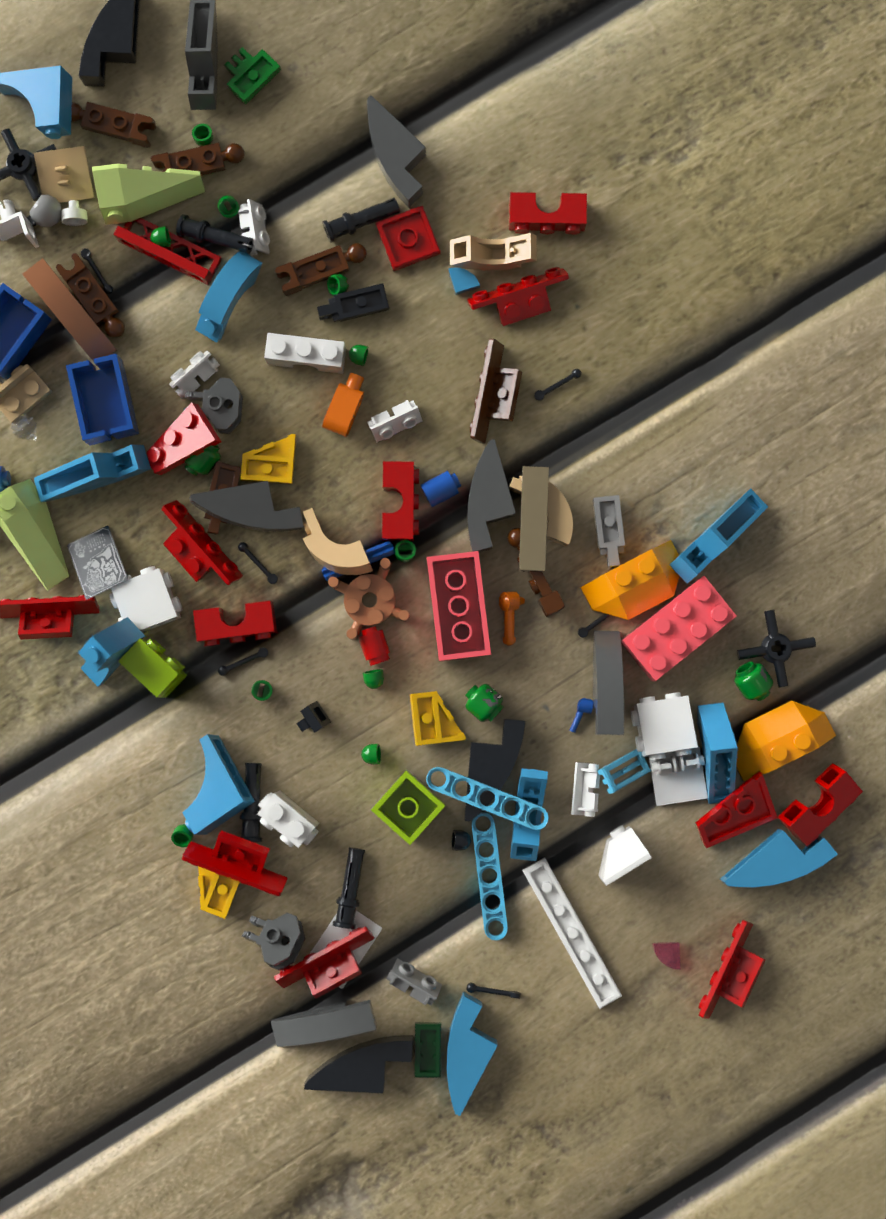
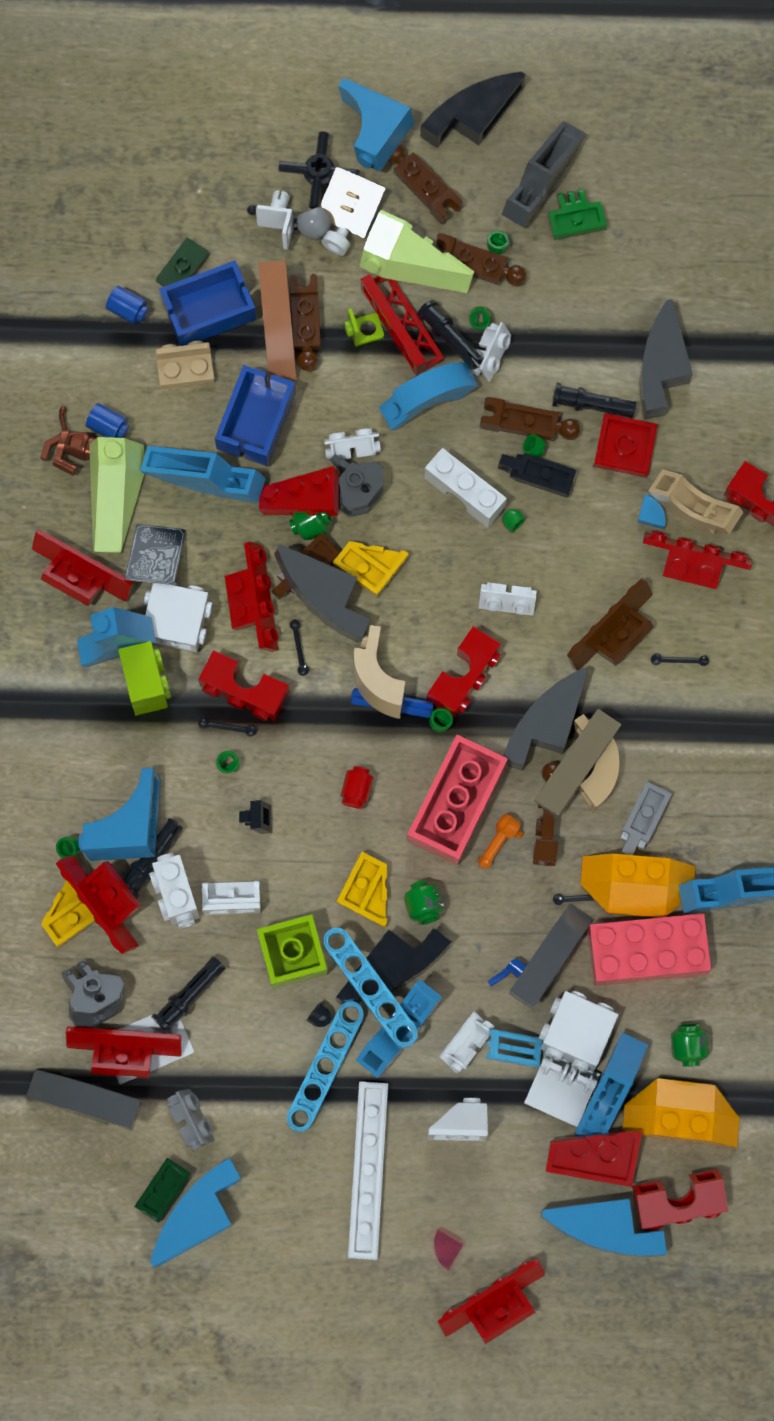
camera: 30 degrees right, 10 degrees down
clear plate [10,414,37,440] -> none
black hinge [81,249,113,294] -> none
green hinge [150,226,171,248] -> none
black slope [304,1035,413,1093] -> none
orange piece [322,373,364,437] -> none
nougat plate [328,558,410,640] -> none
green hinge [361,744,381,765] -> none
green hinge [363,669,384,689] -> none
blue brick [420,471,461,507] -> none
black hinge [466,983,521,999] -> none
black bar [737,610,816,688] -> none
none -> white hinge [202,881,261,915]
none -> lime bracket [344,308,384,346]

